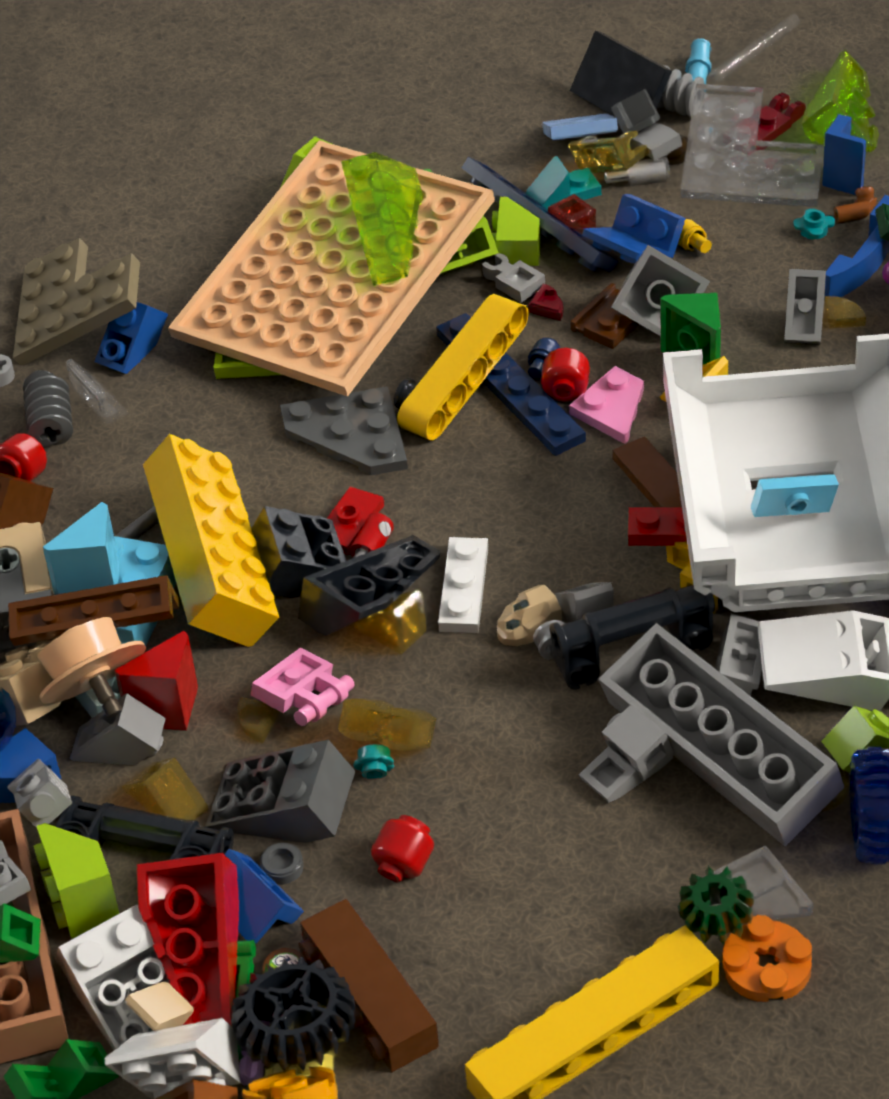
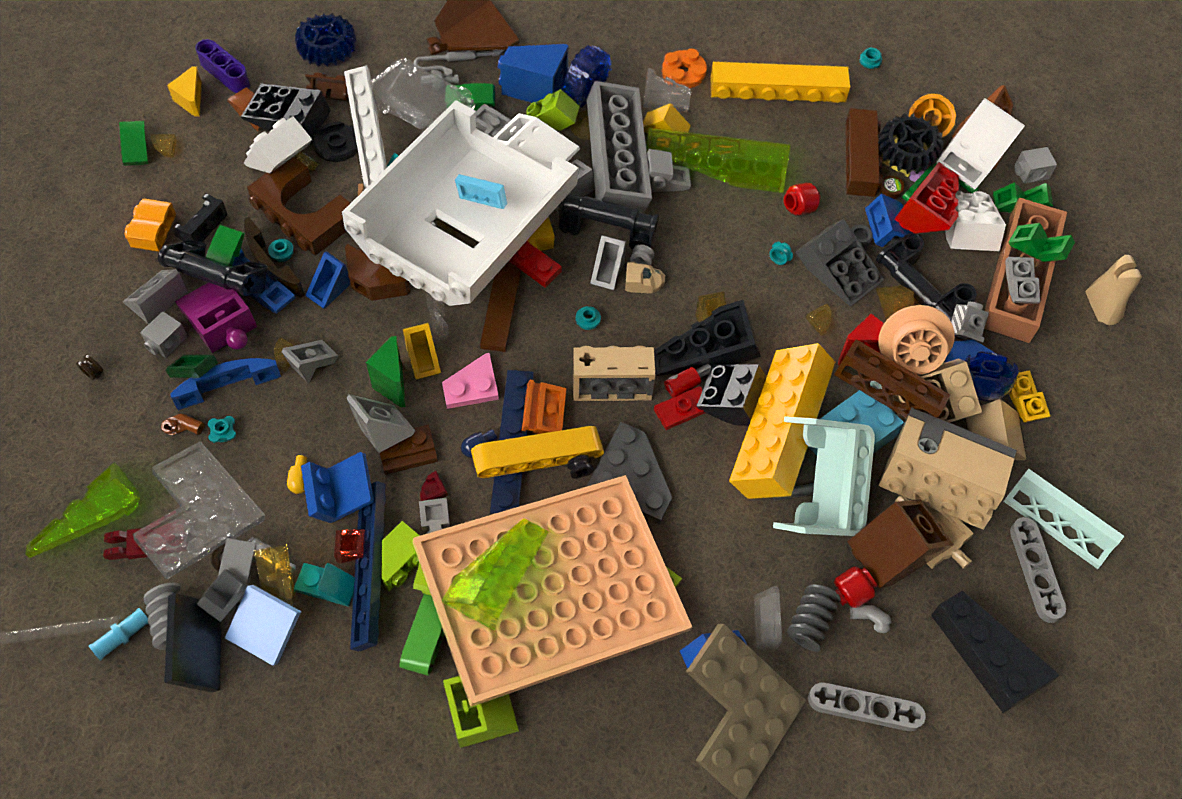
camera: 150 degrees left, 15 degrees up
lime slope [33,823,120,939] -> none
medium azure slope [43,502,119,595] -> none
tan slope [125,982,194,1031] -> none
bright pink plate [251,647,355,726] -> none
clear yellow brick [338,699,436,750] -> none
white plate [438,537,488,633] -> none
red head [541,347,590,402] -> none
dark green gear [678,865,754,945] -> none
blue panel [822,114,866,195] -> none
none -> orange plate [522,379,566,434]
none -> tan piece [573,346,655,401]
none -> teal plate [575,306,601,330]
none -> yellow slope [643,103,691,144]
none -> clear neon green wedge [646,128,791,193]
none -> light aqua windscreen [773,416,875,536]

